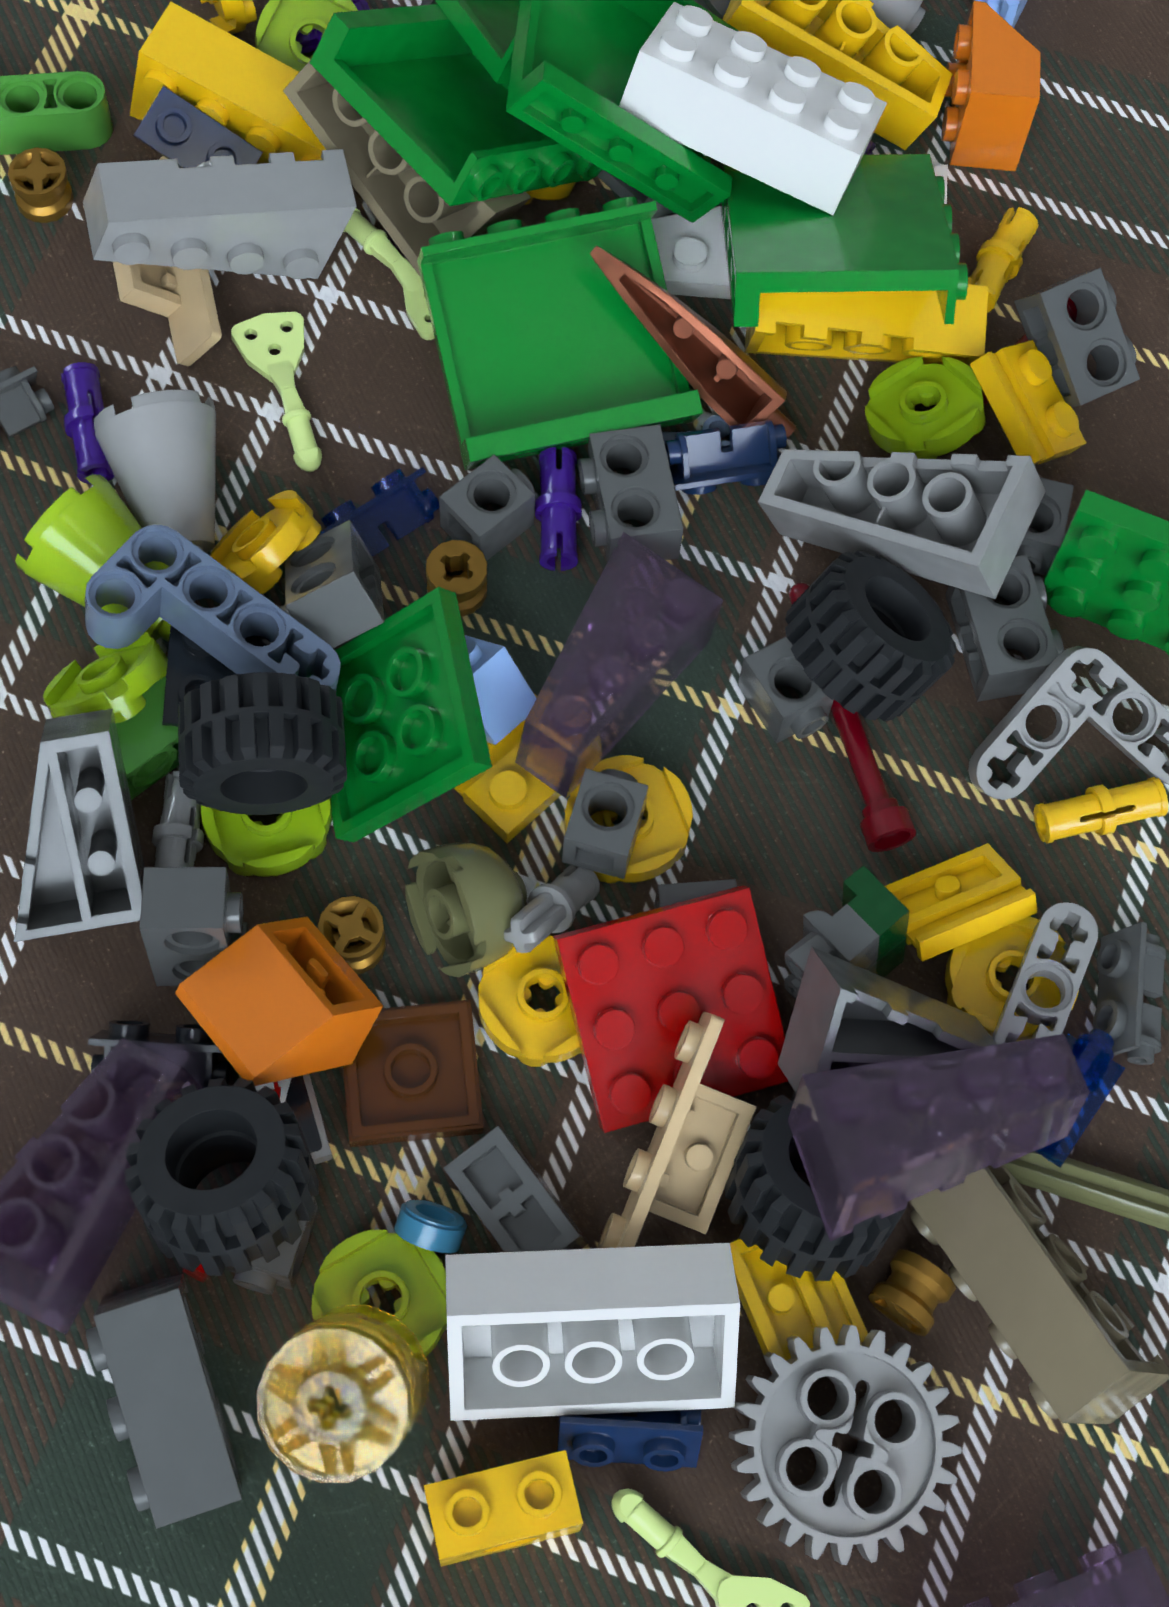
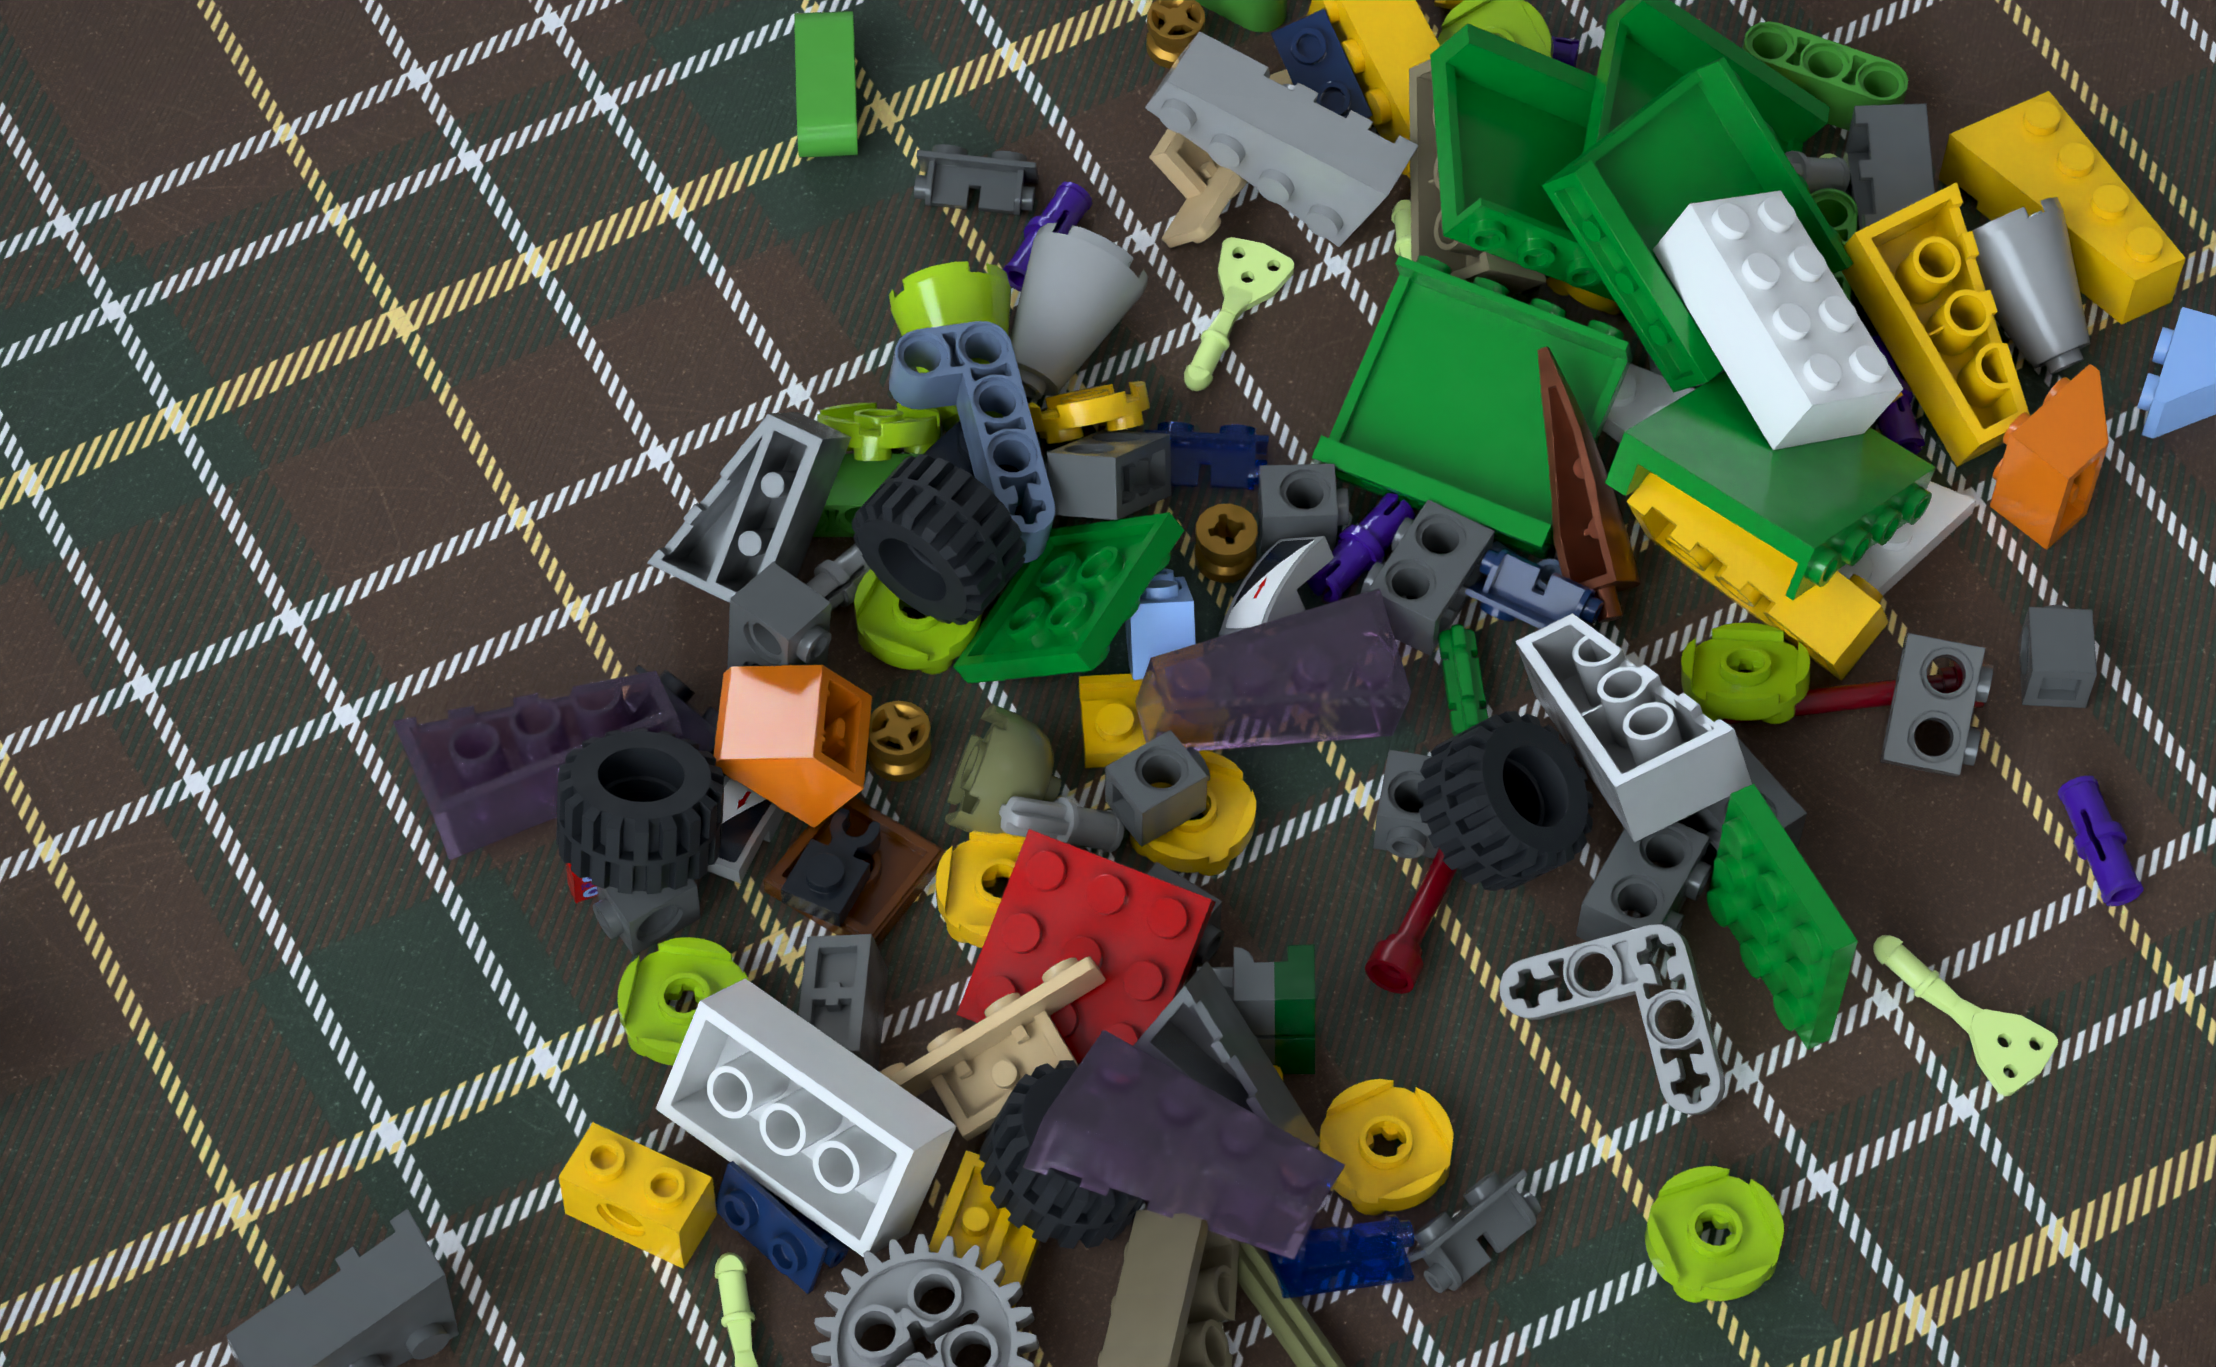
camera: 45 degrees right, 10 degrees down
dark grey wedge [86,1272,242,1529] -> none
clear yellow wheel [257,1305,429,1483] -> none
dark azure tile [394,1200,467,1253] -> none
pearl gold wheel [868,1249,956,1336] -> none
yellow plate [885,843,1037,962] -> none
yellow pin [970,207,1038,312] -> none
yellow plate [970,340,1086,465] -> none
light grey beam [992,902,1098,1084] -> none
yellow pin [1034,777,1168,844] -> none
none -> black plate [781,808,881,927]
none -> slope [1219,536,1334,646]
none -> green axle [1438,624,1488,736]
none -> dark grey brick [2018,605,2097,708]

